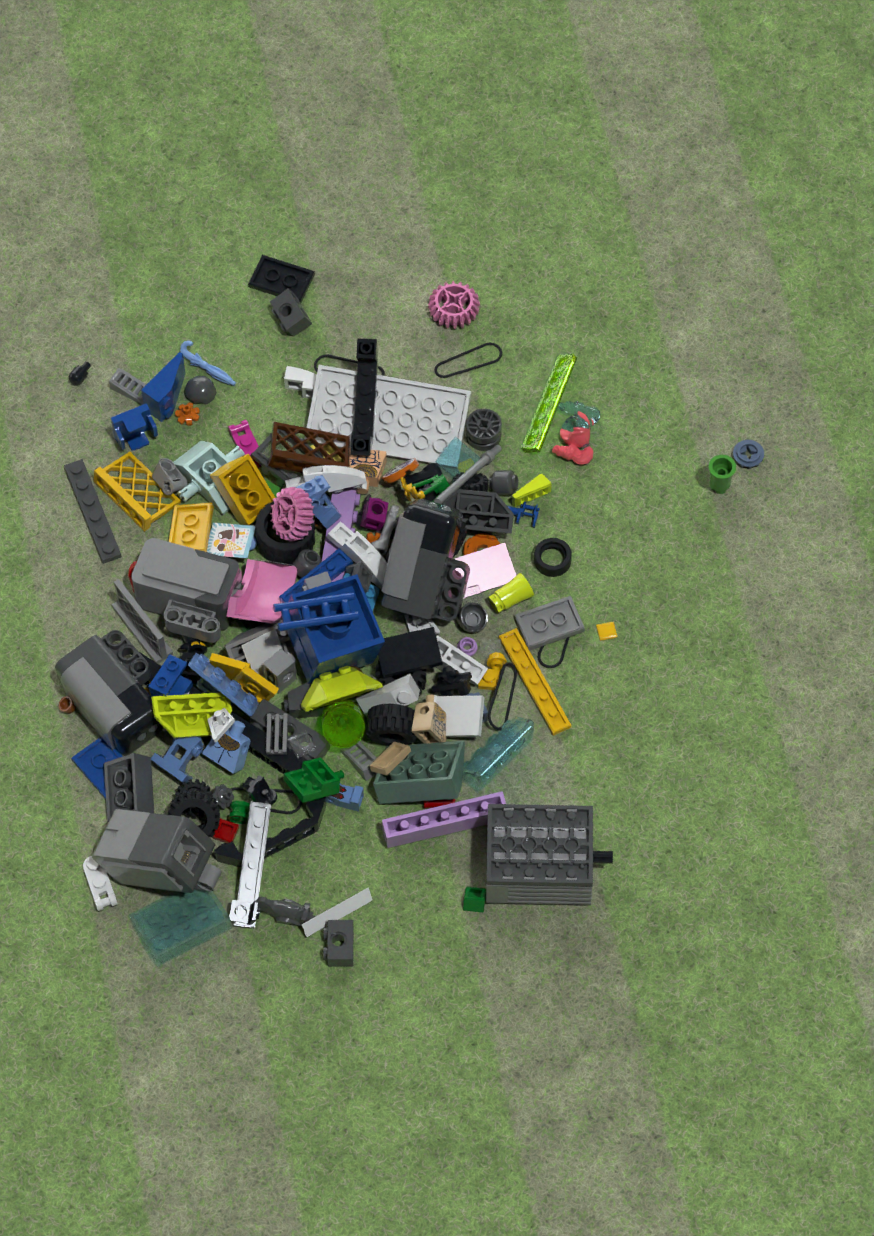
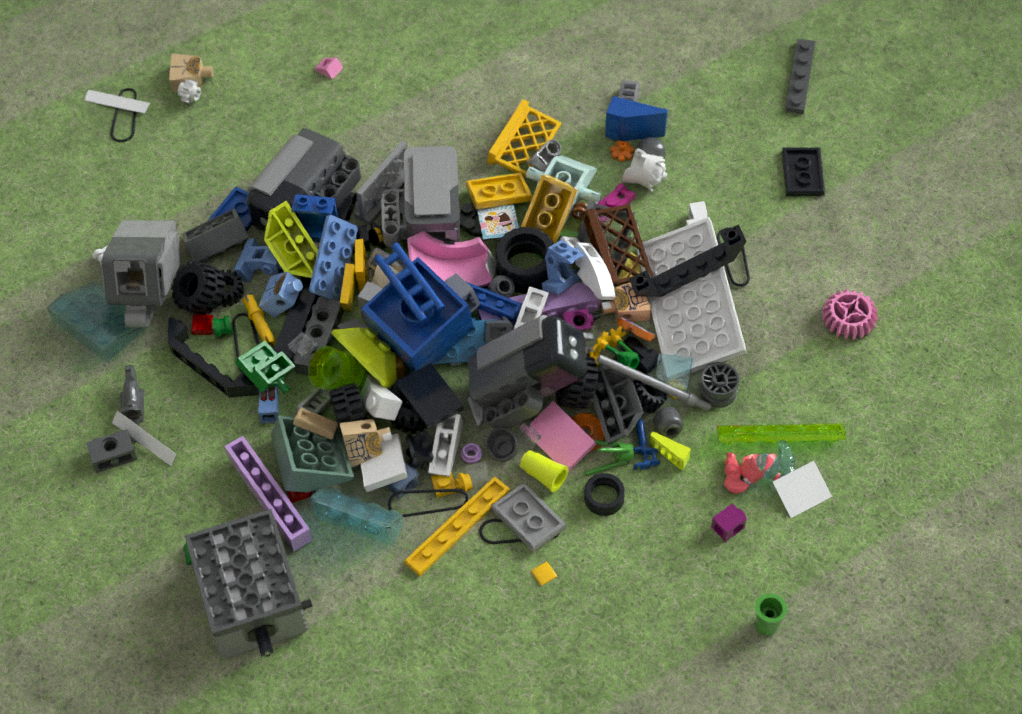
camera: 70 degrees right, 5 degrees down
dark grey plate [64,459,122,564] -> none
black cylinder [69,361,91,385] -> none
blue panel [111,403,158,451] -> none
light blue piece [180,341,236,386] -> none
white piece [208,708,235,743] -> none
dark grey plant [212,784,234,809] -> none
bracket [229,900,261,924] -> none
tile [233,801,271,929] -> none
black hips [242,775,277,805] -> none
light grey tile [266,714,288,755] -> none
dark grey brick [270,289,313,336] -> none
bright pink gear [270,487,315,541] -> none
black piece [434,342,502,378] -> none
sand blue gear [733,440,764,469] -> none
none -> yellow pin [242,295,277,348]
none -> bright green plant [585,440,634,476]
none -> white hat [622,149,668,191]
none -> magenta brick [711,503,747,542]
none -> white sticker [773,461,832,518]
none -> dark grey plate [785,38,816,114]

